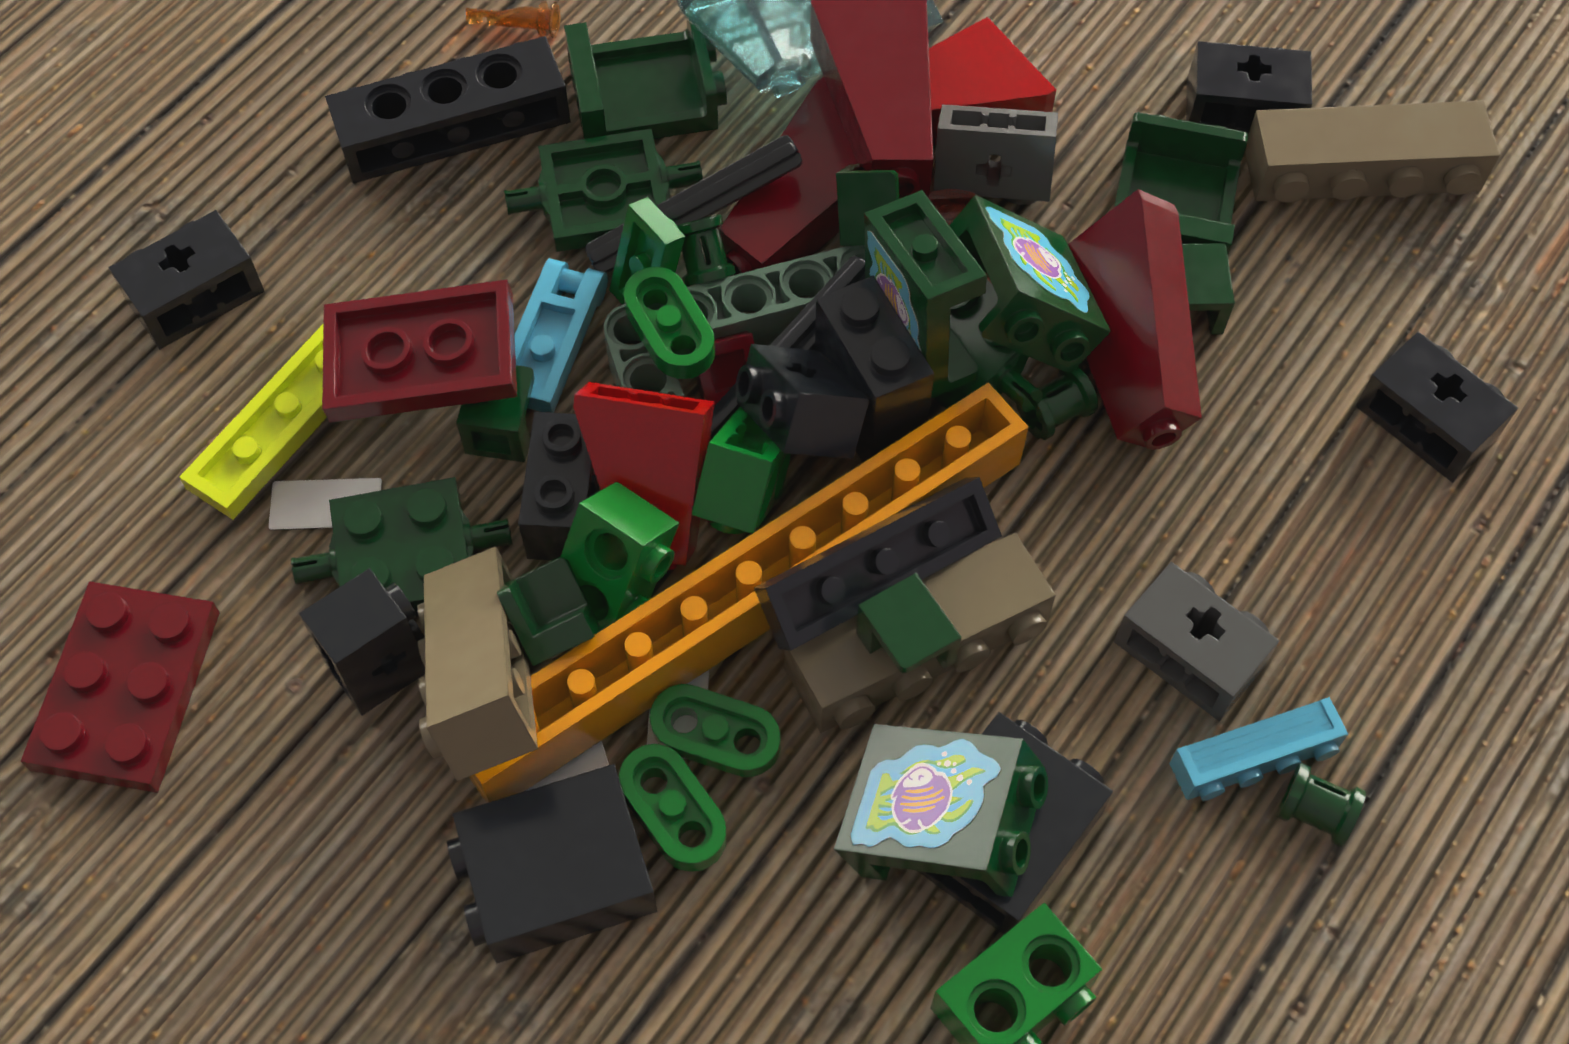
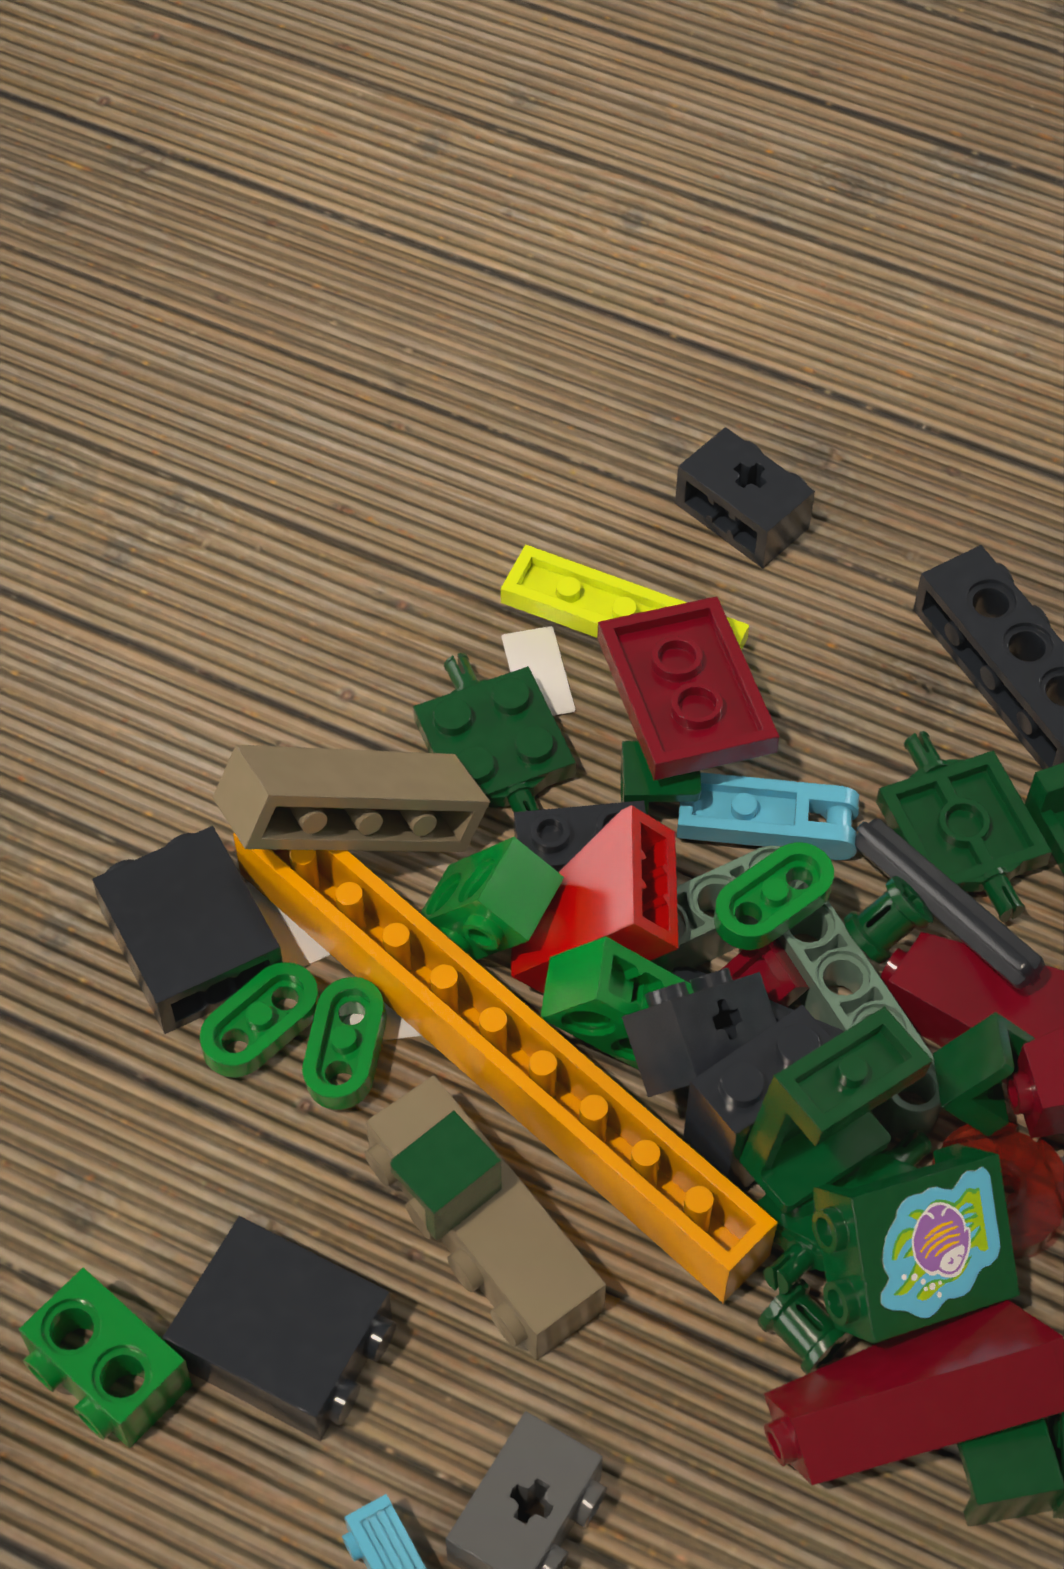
camera: 80 degrees right, 5 degrees down
dark red plate [21,581,220,793] -> none
black brick [299,568,425,716] -> none
dark green panel [497,557,600,666] -> none
green plate [609,197,685,305] -> none
black plate [754,477,1002,651] -> none
panel [834,724,1048,897] -> none

